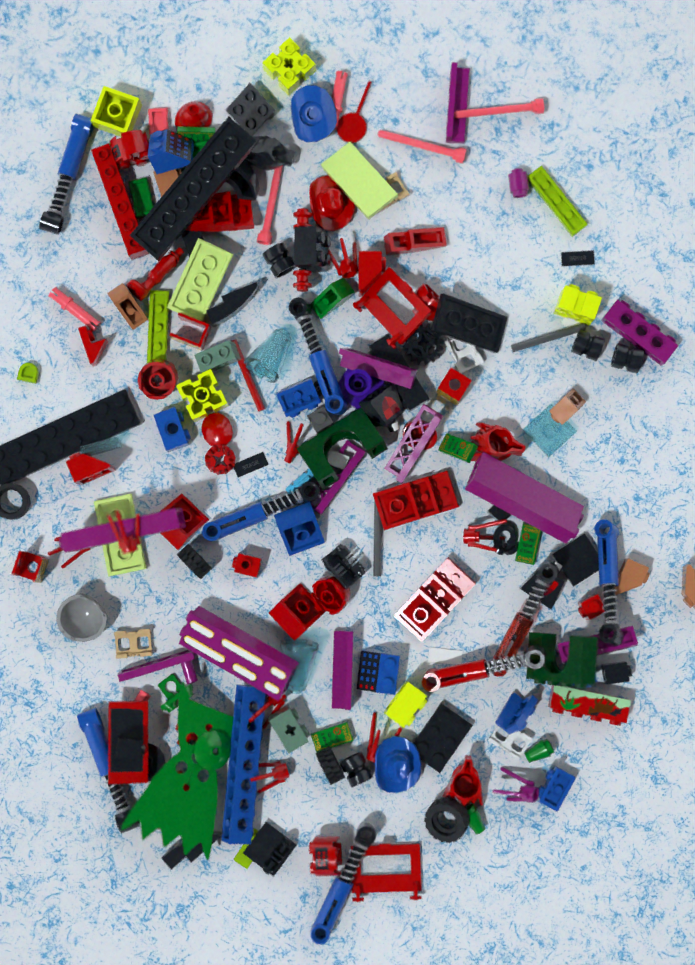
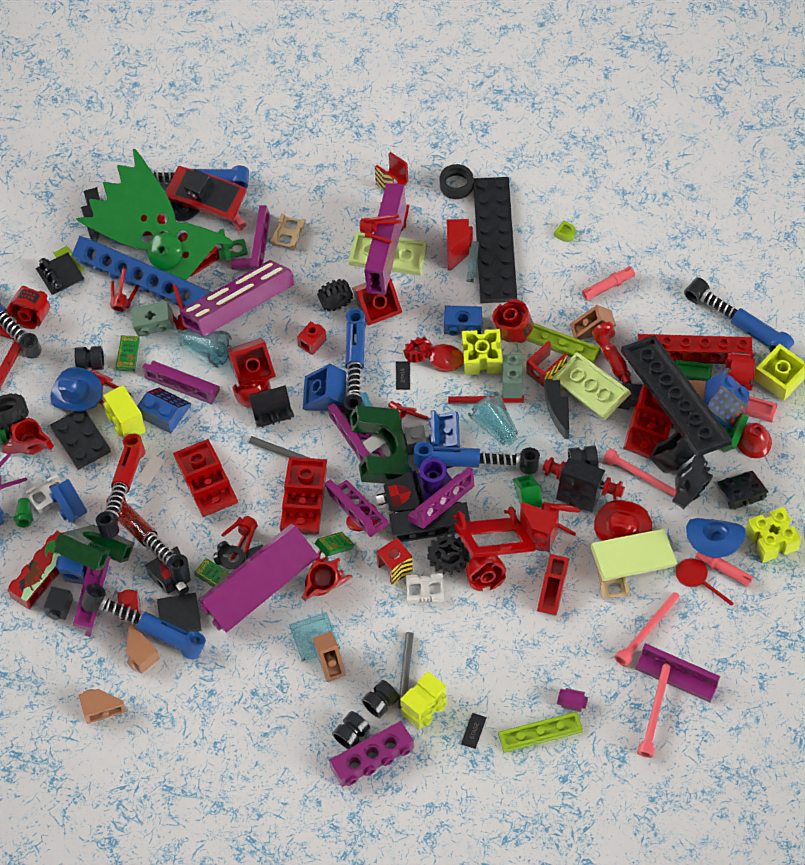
camera: 115 degrees right, 25 degrees down
light grey cylinder [56,593,107,642] -> none
red slope [78,326,108,367] -> none
black tyre [315,746,345,785] -> none
black tile [431,293,507,353] -> none

